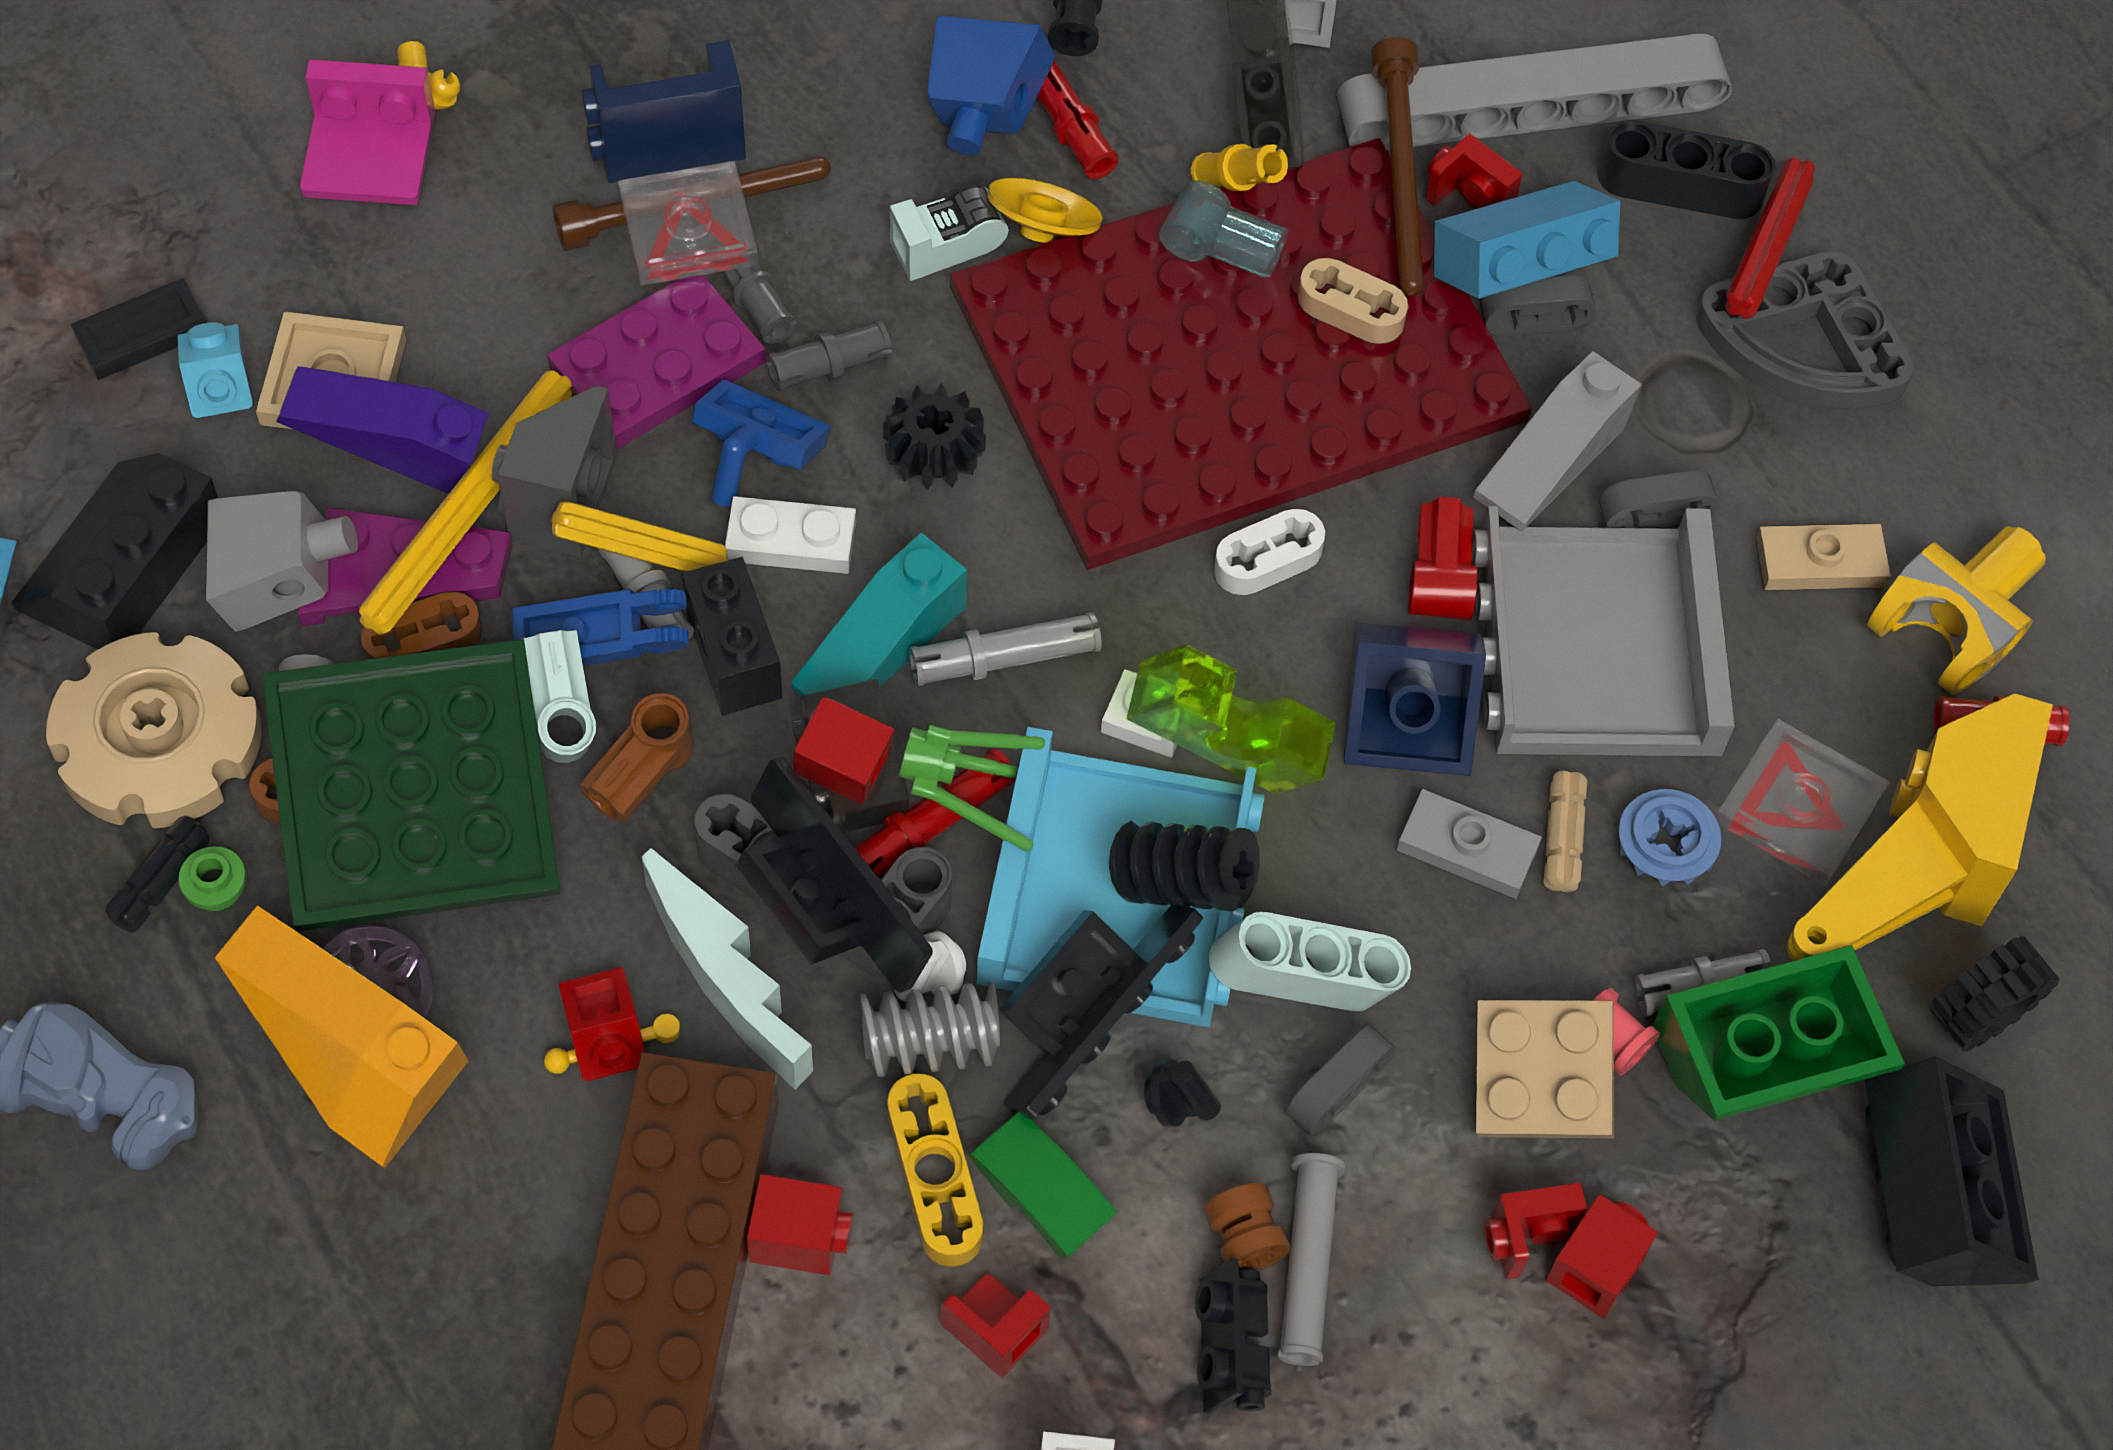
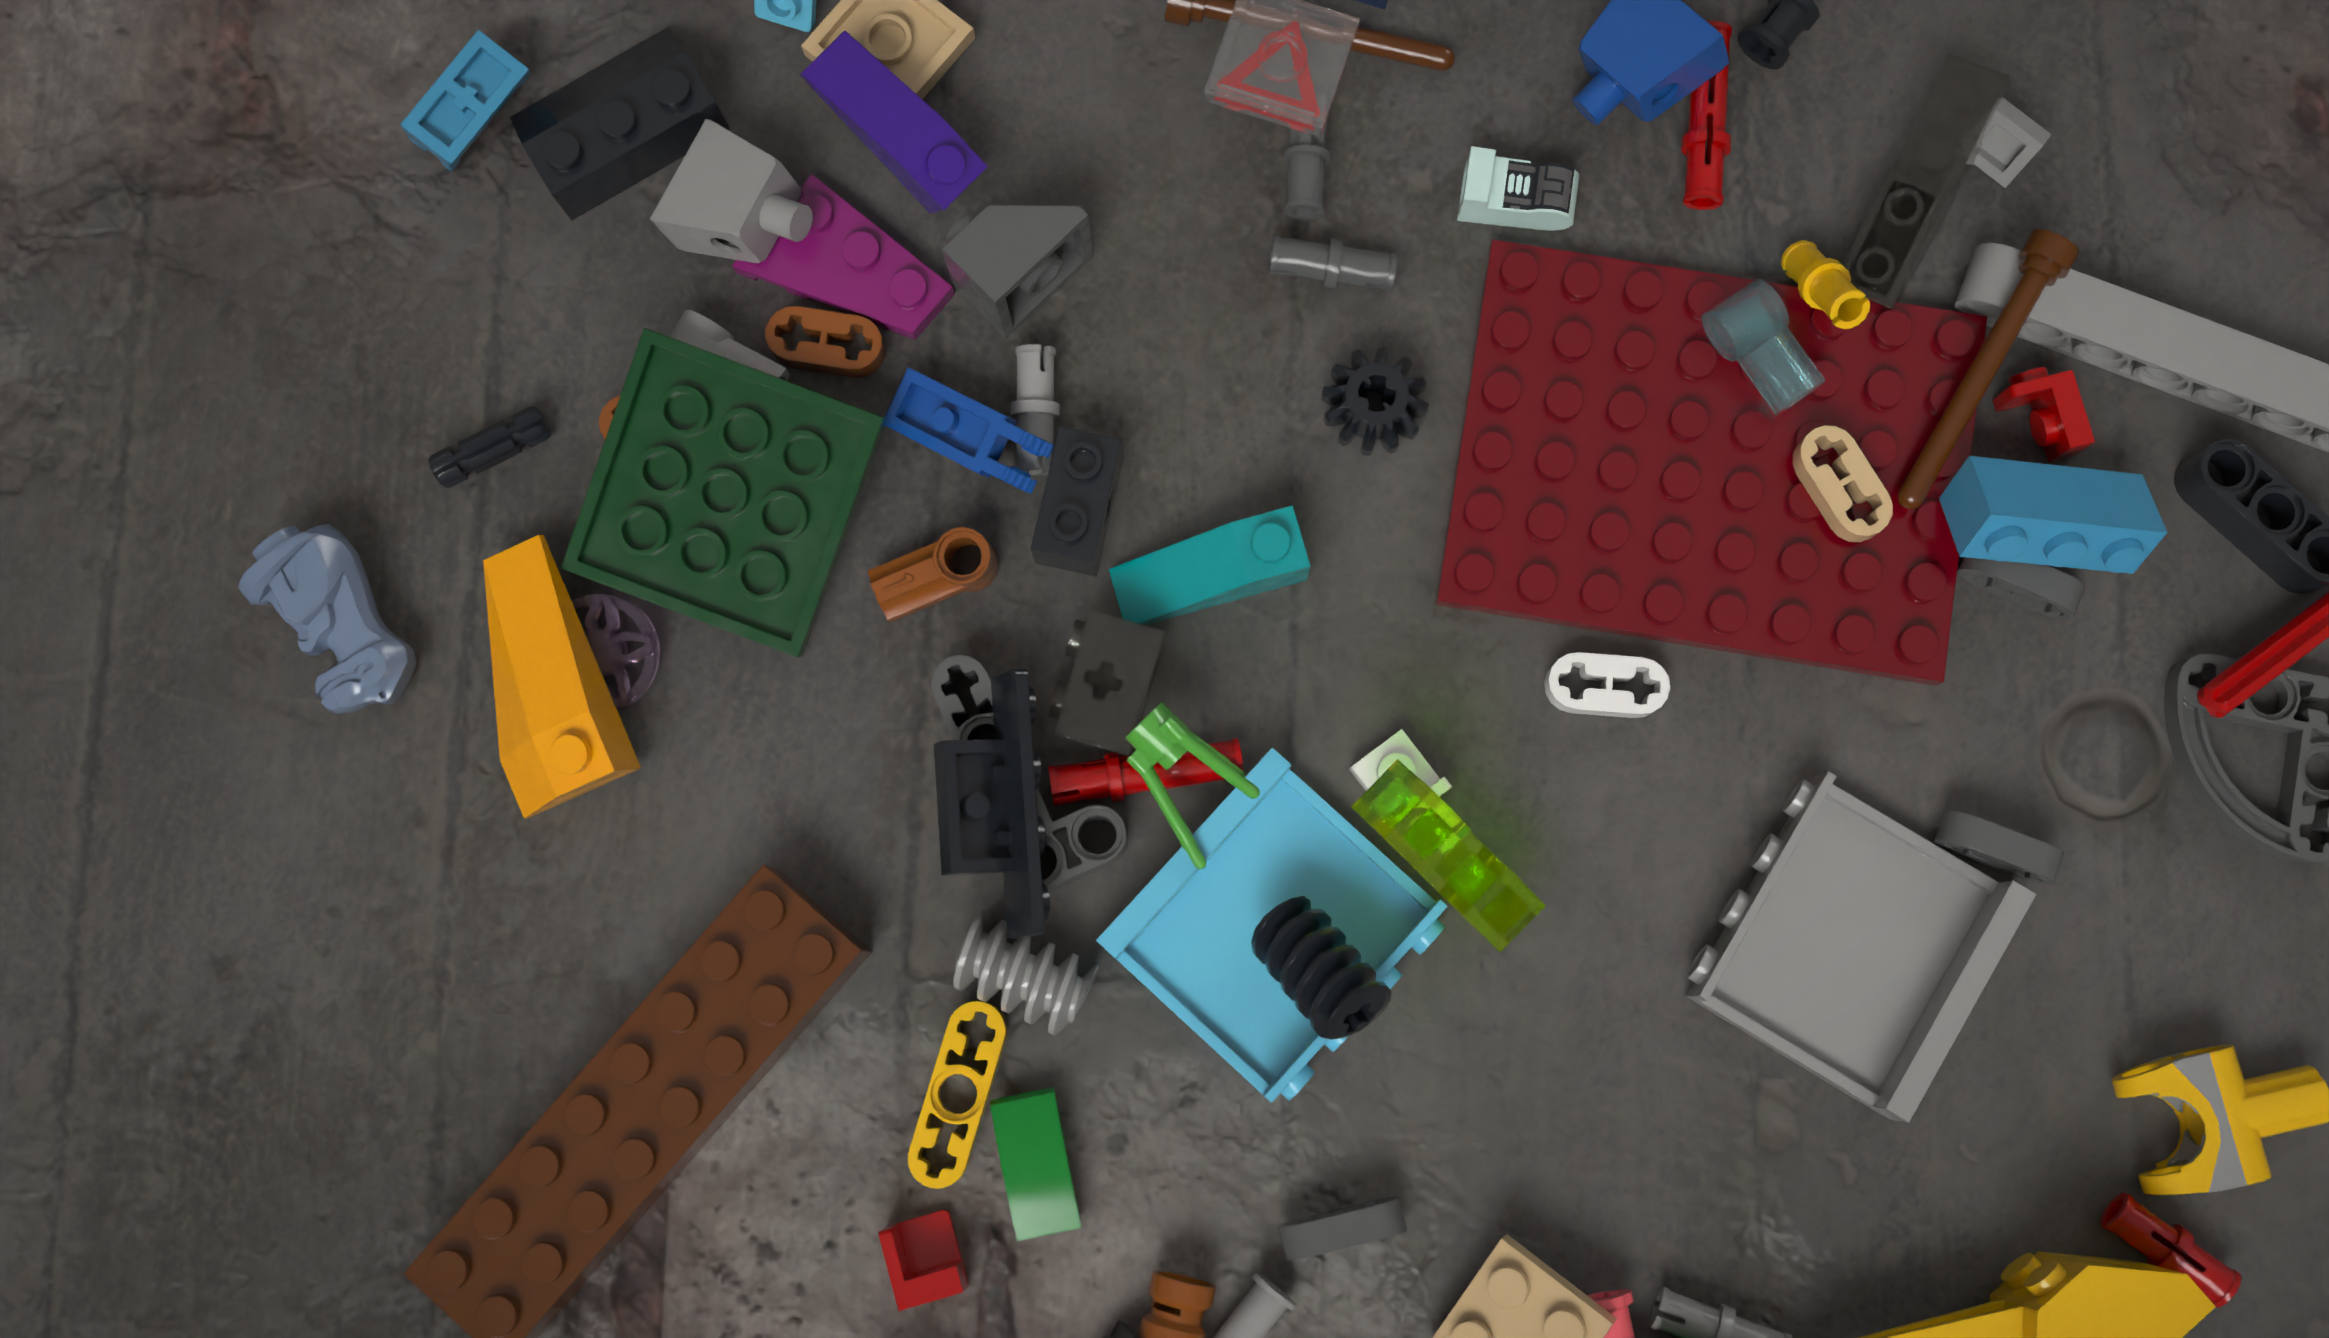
camera: 40 degrees right, 20 degrees up
tan piece [46,632,262,828] -> none
bright green plate [179,846,247,911] -> none
yellow axle [359,370,572,635] -> none
light aqua piece [524,630,596,763] -> none
yellow hinge [544,1014,680,1074] -> none
magenta plate [547,268,766,450] -> none
yellow axle [551,501,728,572] -> none
red bracket [558,967,645,1082] -> none
light aqua slope [642,848,813,1090] -> none
blue plate [692,379,831,507] -> none
white plate [725,496,856,574] -> none
red brick [747,1174,854,1276] -> none
red panel [793,697,894,805] -> none
white plate [895,931,966,1002] -> none
light grey pin [909,611,1102,687] -> none
yellow dish [987,178,1103,243] -> none
black bracket [999,906,1203,1120] -> none
black plate [1144,1059,1221,1127] -> none
light aqua beam [1209,912,1411,1011] -> none
dark blue slope [1344,622,1486,776] -> none
light grey plate [1396,789,1542,899] -> none
red piece [1408,497,1477,621] -> none
light grey slope [1473,351,1642,531] -> none
tan axle [1543,770,1587,893] -> none
medium blue gear [1617,789,1722,887] -> none
clear tile [1715,719,1890,886] -> none
tan plate [1756,524,1891,590] -> none

